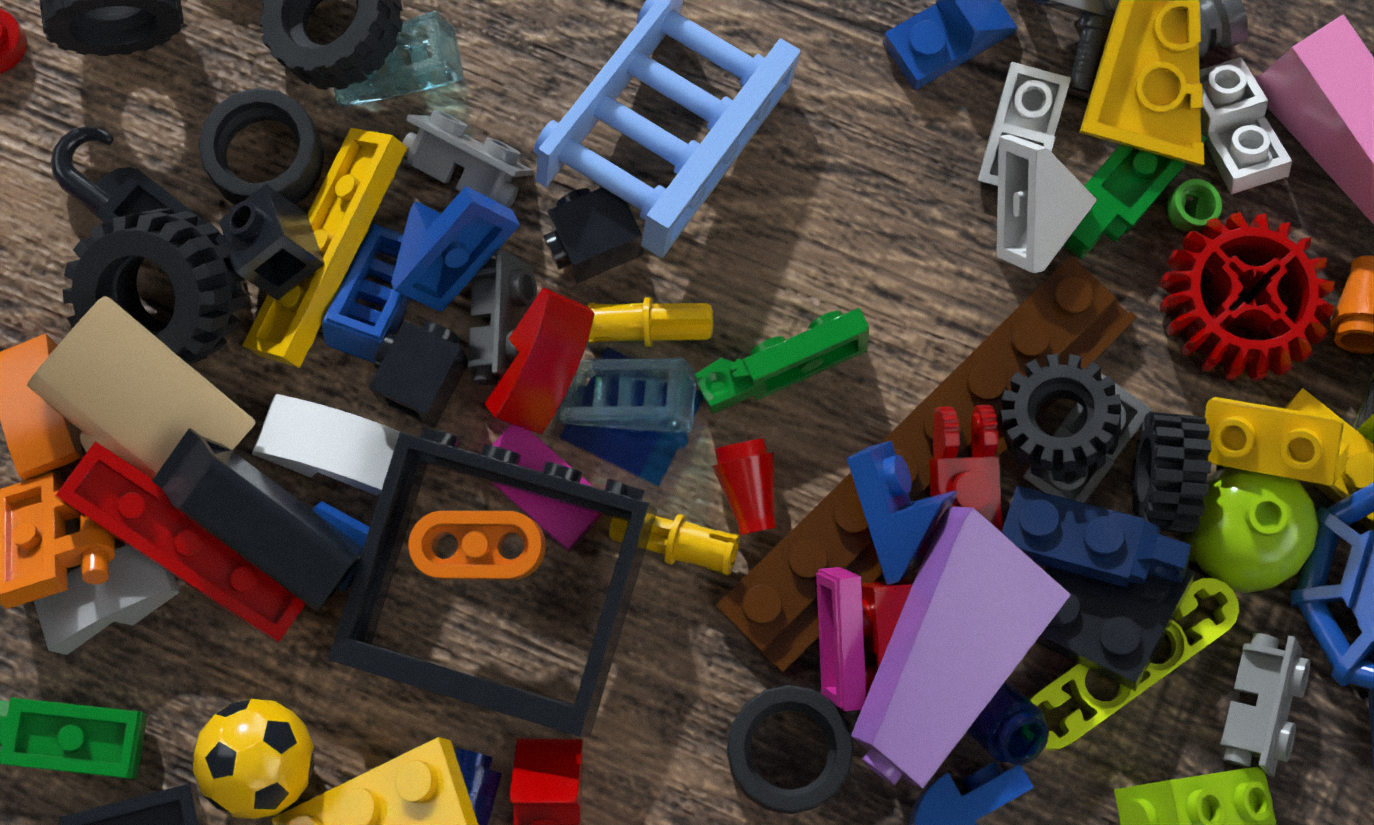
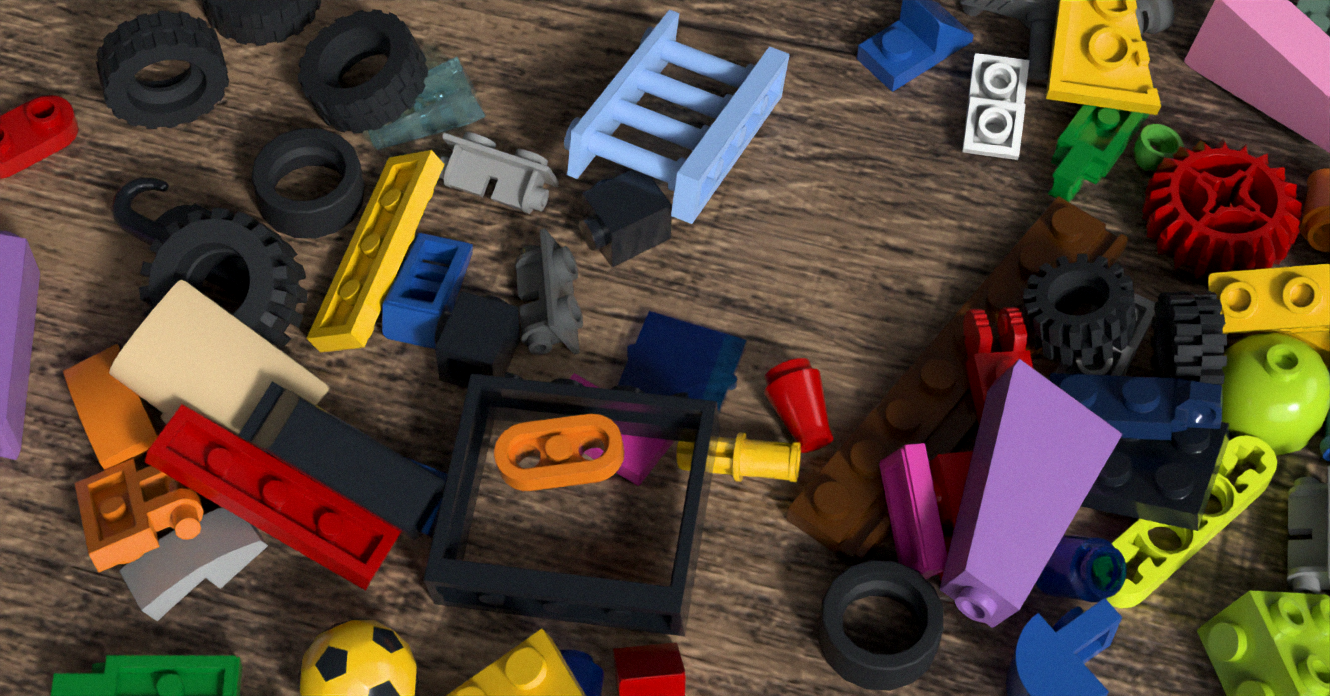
camera: 10 degrees left, 20 degrees down
black brick [219,184,325,301] -> none
white slope [252,394,400,496] -> none
blue slope [391,186,520,312] -> none
red slope [485,287,595,435] -> none
clear light blue slope [557,358,697,432] -> none
yellow axle [588,297,714,347] -> none
green hinge [695,308,869,414] -> none
blue slope [847,441,958,585] -> none
white slope [997,134,1097,273] -> none
white slope [1199,57,1292,194] -> none

